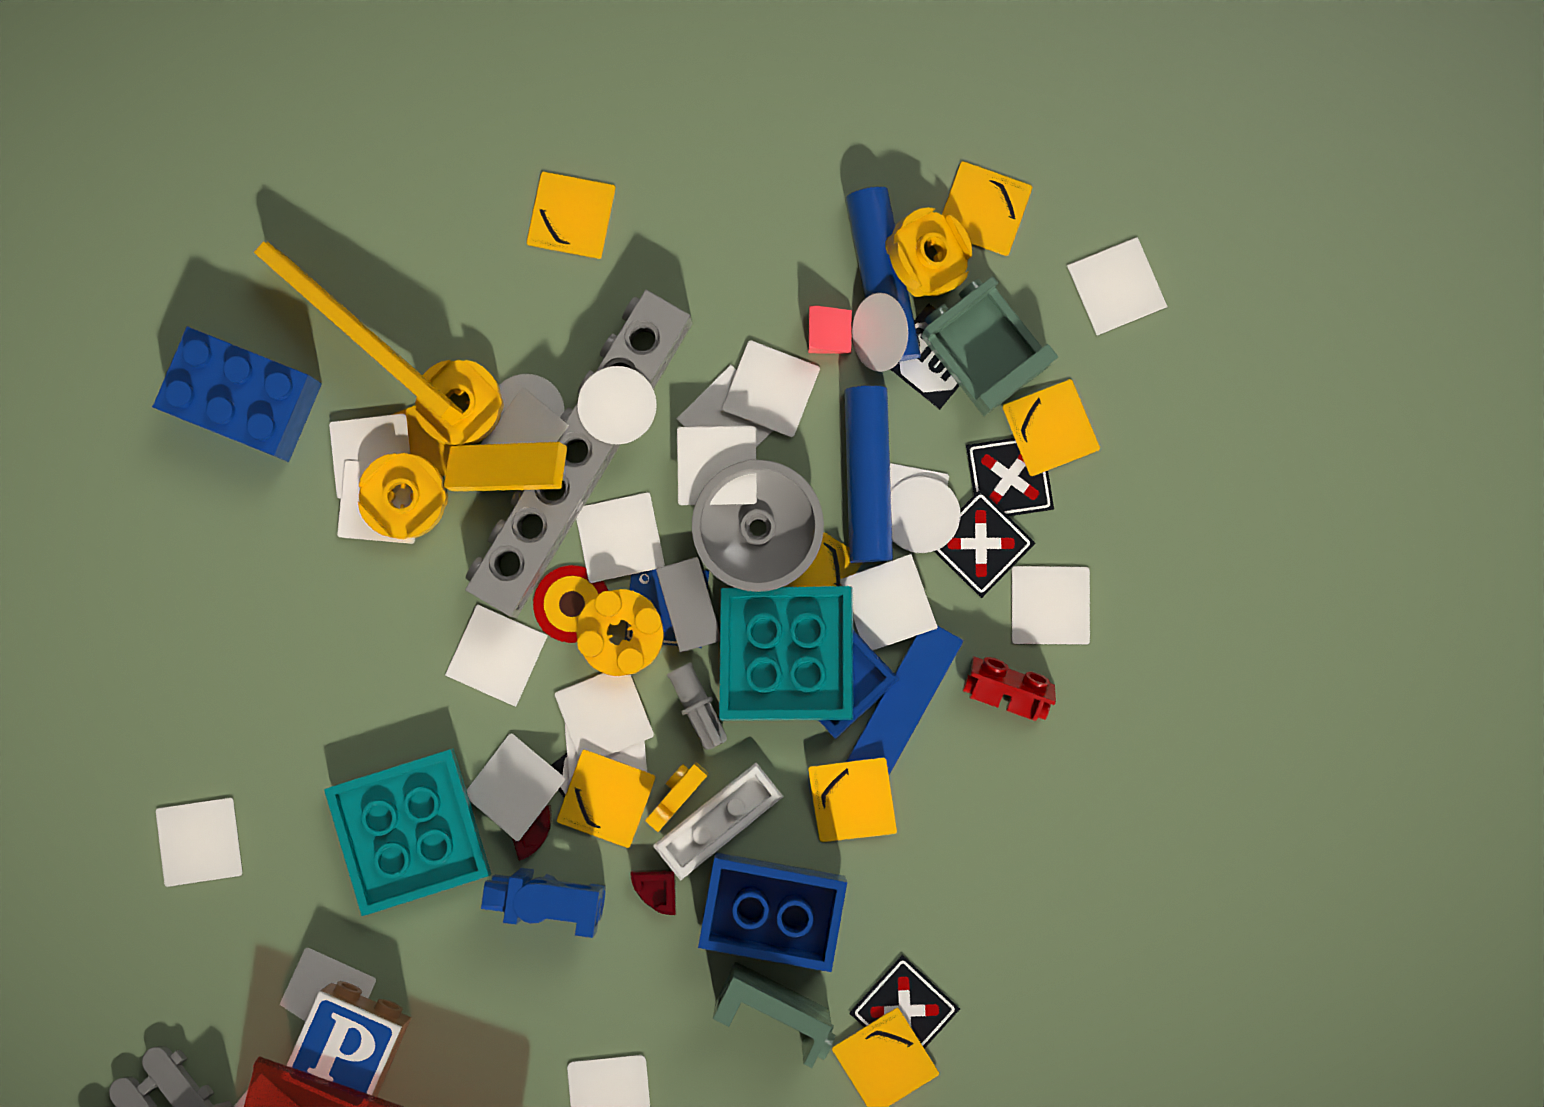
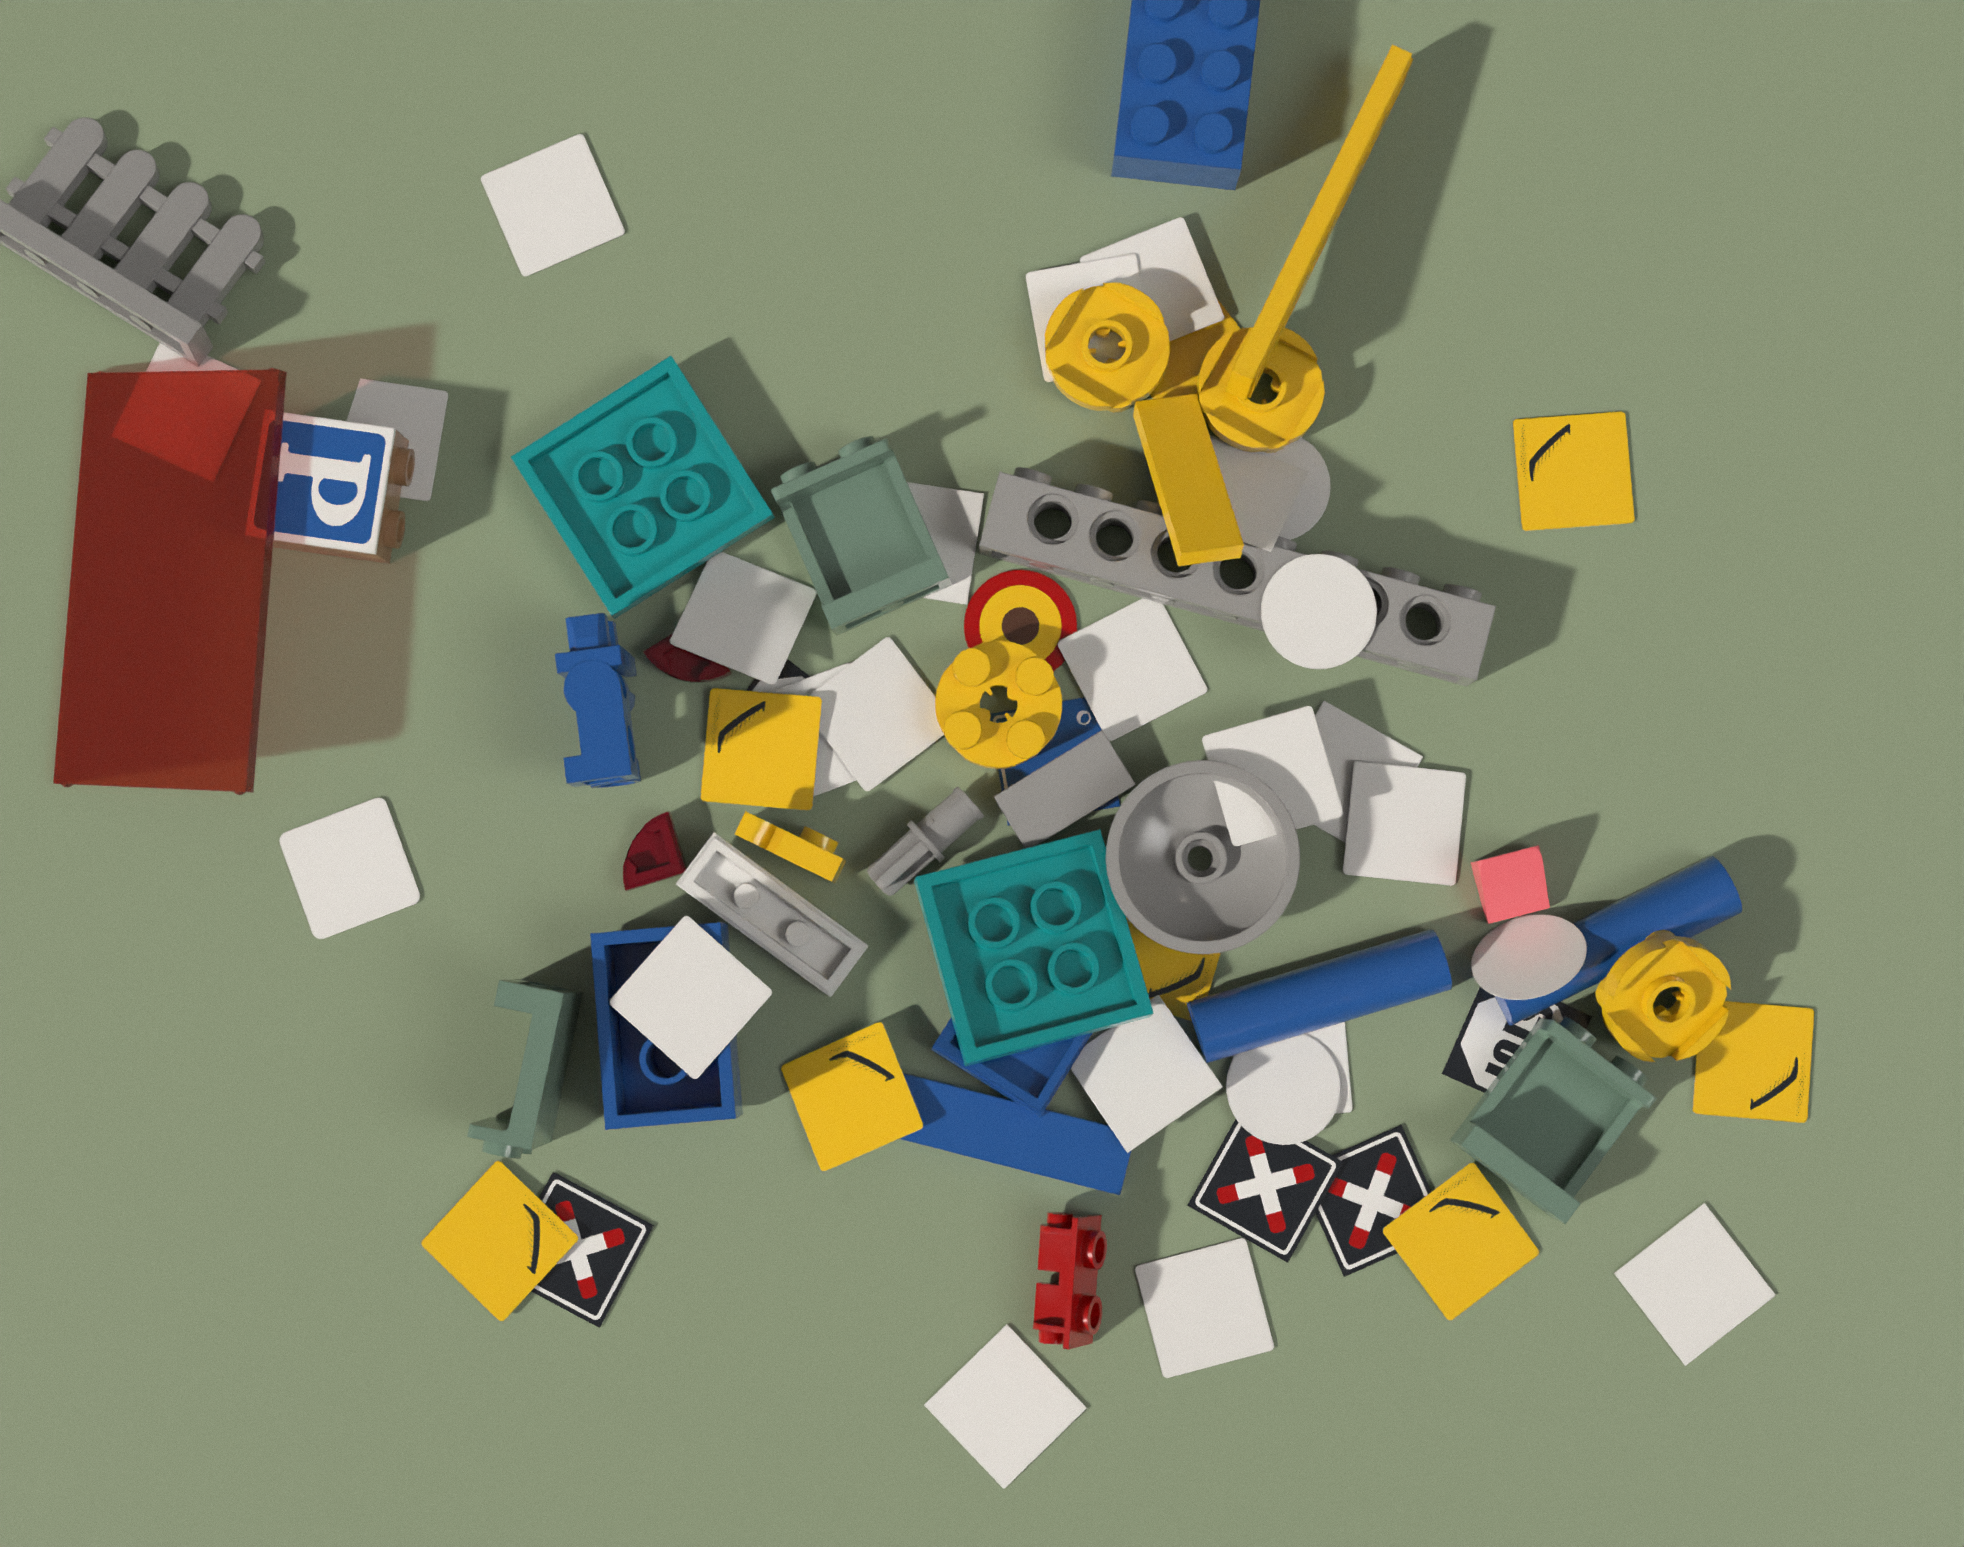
camera: 80 degrees right, 0 degrees up
none -> white sticker [610,916,772,1079]
none -> sand green panel [771,436,952,636]
none -> white sticker [924,1324,1087,1489]

